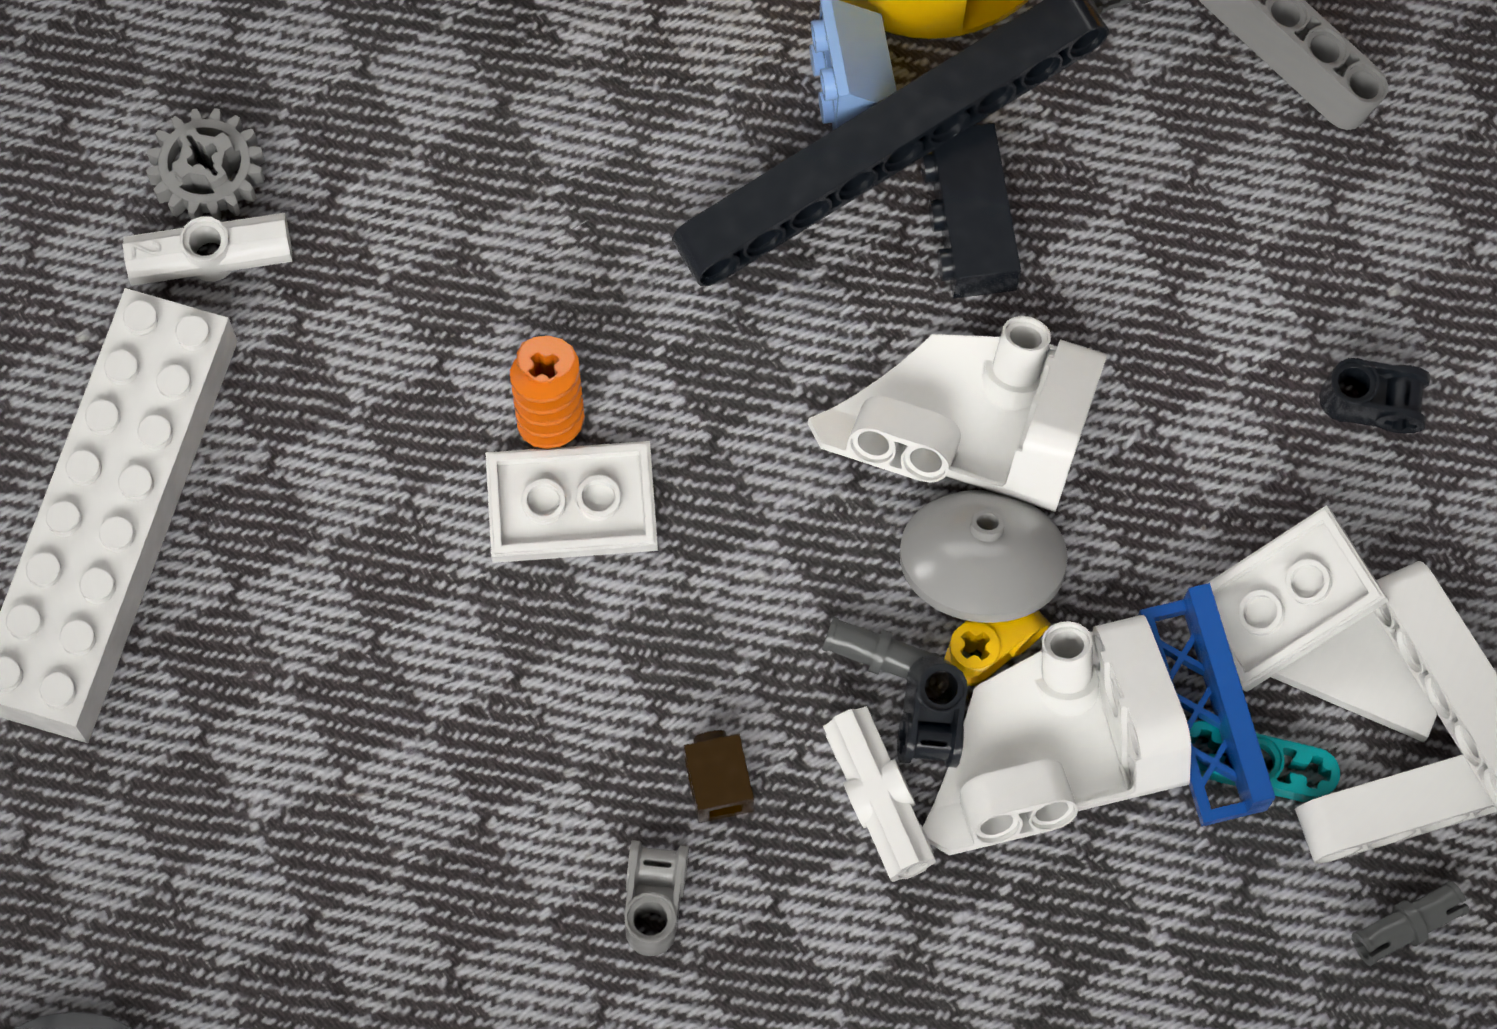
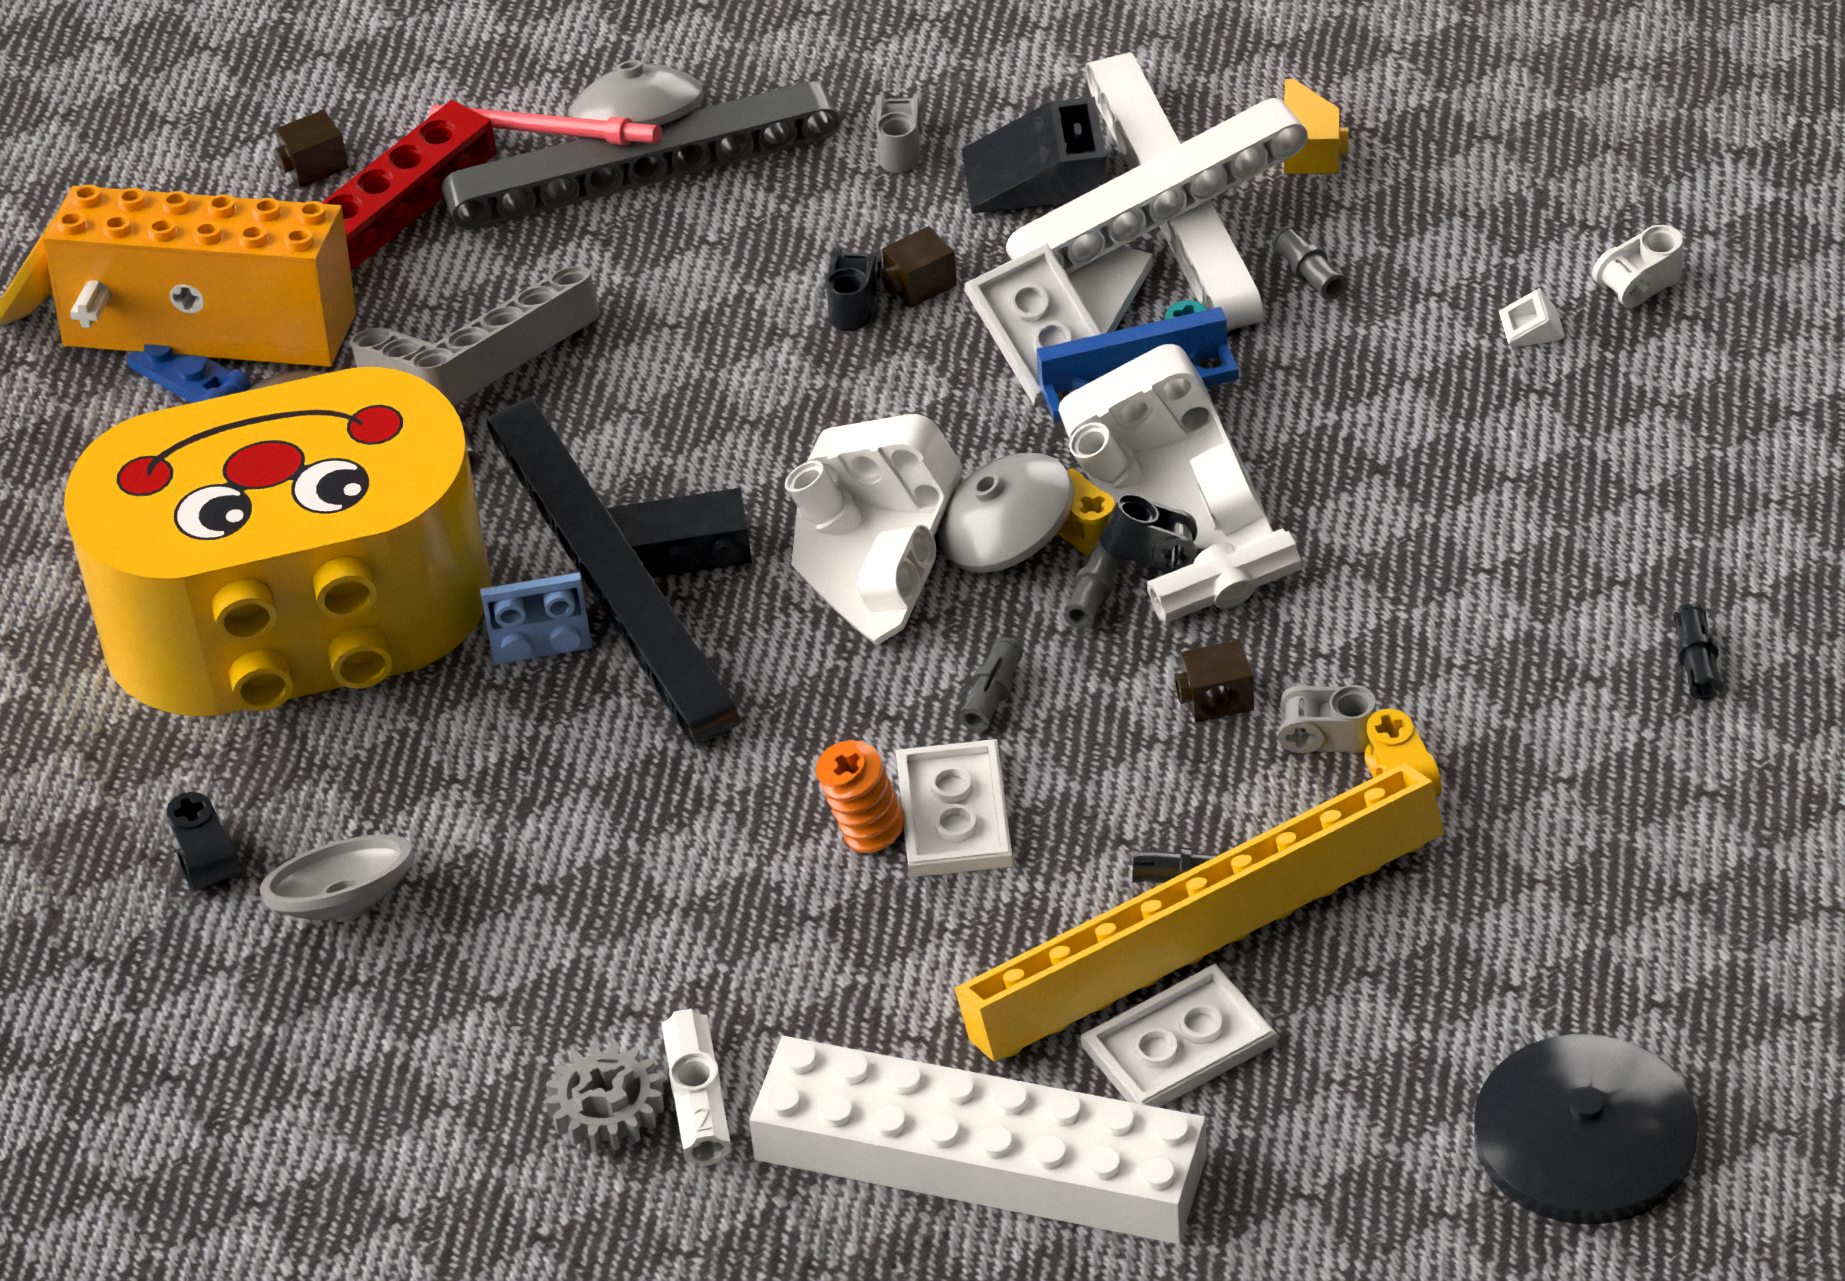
camera: 85 degrees left, 25 degrees down
none -> dark brown brick [881,226,957,308]
none -> yellow brick [955,763,1444,1062]
none -> dark grey pin [959,637,1024,732]
none -> white tile [1081,963,1276,1108]
none -> black pin [1132,847,1220,883]
none -> yellow piece [1364,708,1442,797]

